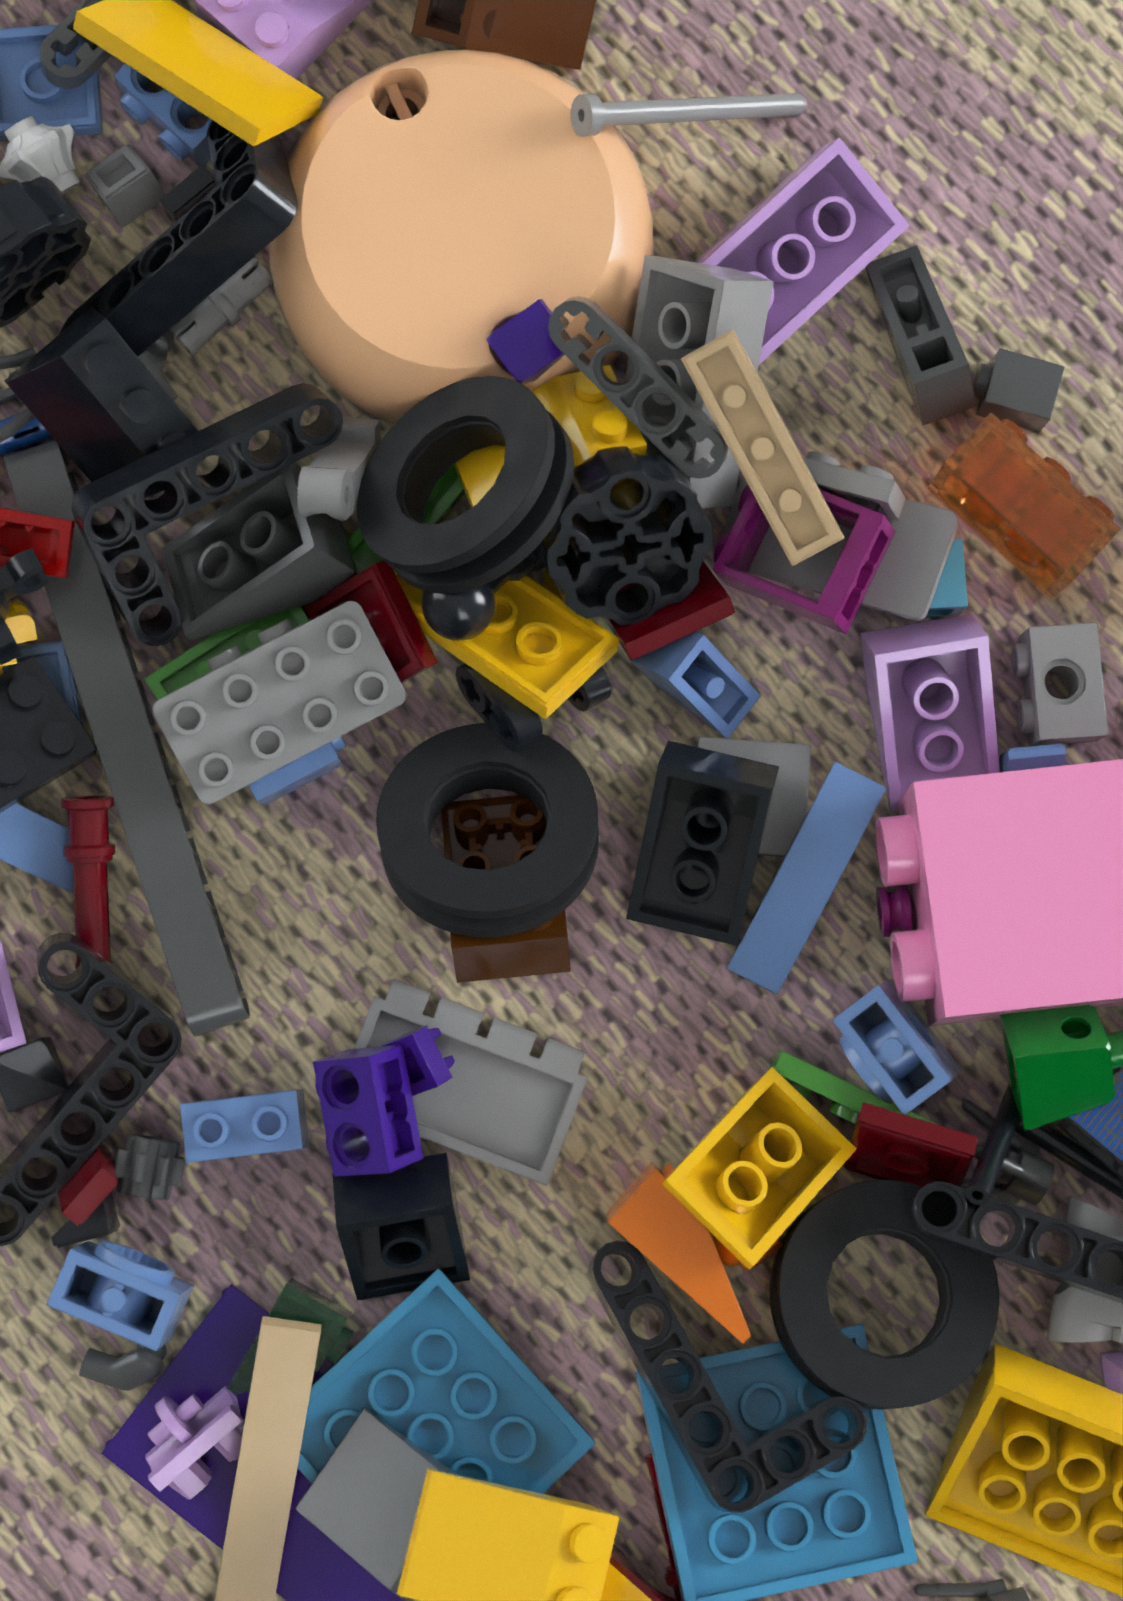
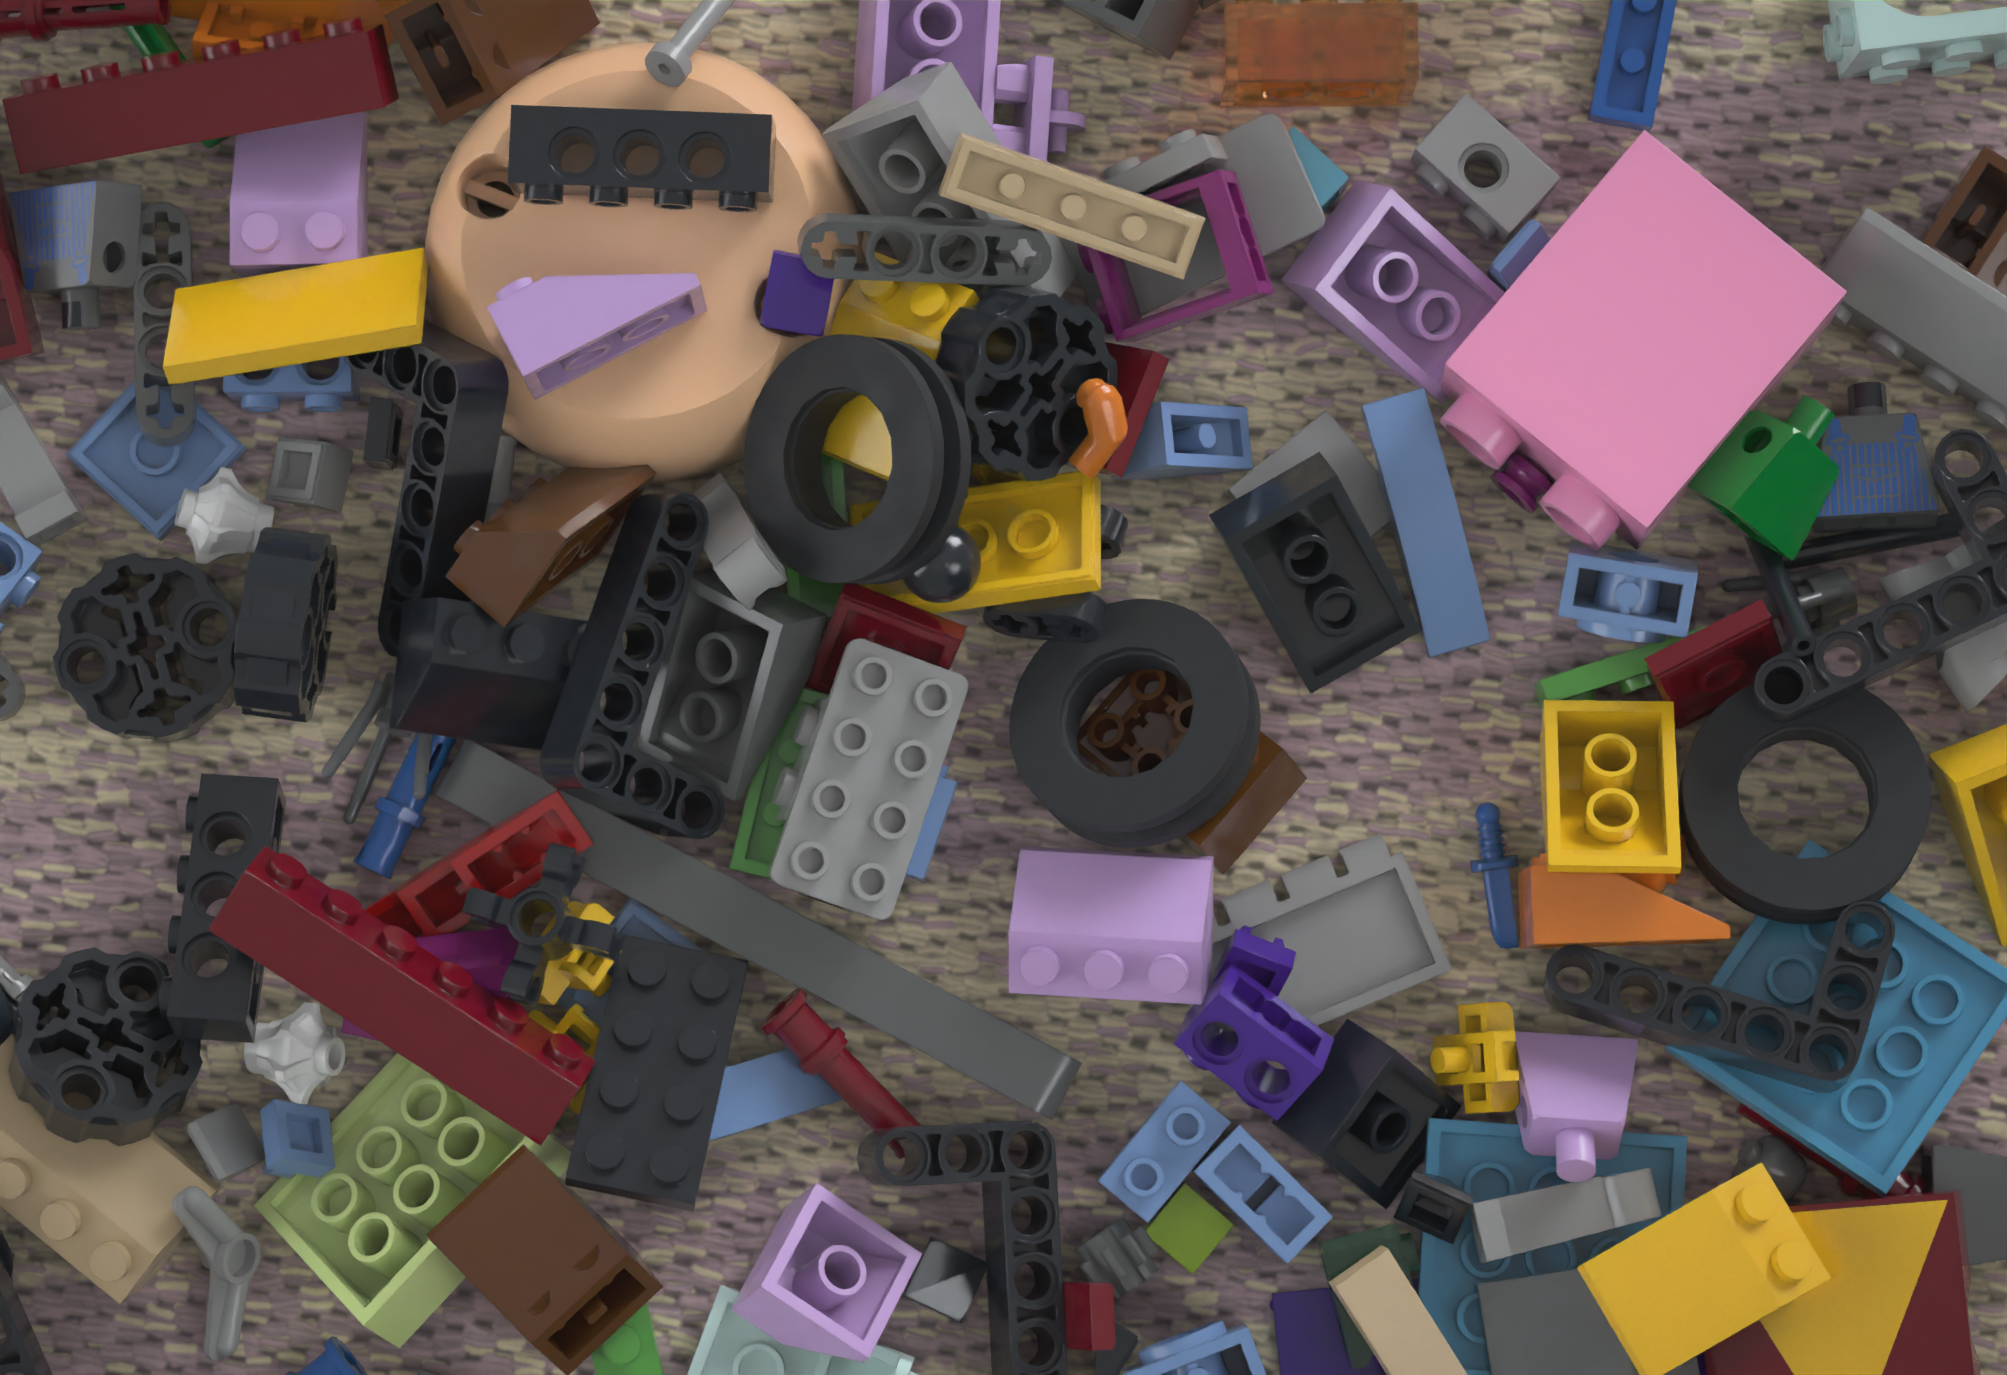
camera: 40 degrees left, 0 degrees up
none -> reddish brown slope [445,465,657,627]
none -> lavender slope [487,273,707,400]
none -> black brick [508,105,776,212]
none -> lavender hips [993,55,1086,162]
none -> lavender slope [1009,846,1214,1005]
none -> orange arm [1068,378,1128,479]
none -> lime tile [1145,1183,1234,1274]
none -> medium blue brick [1191,1125,1333,1264]
none -> black slope [1393,1171,1474,1244]
none -> yellow piece [1430,1002,1519,1114]
none -> light grey leg [1468,1168,1662,1264]
none -> blue piece [1470,802,1519,949]
none -> lavender torso [1515,1031,1638,1182]
none -> dark grey piece [1734,1135,1808,1203]

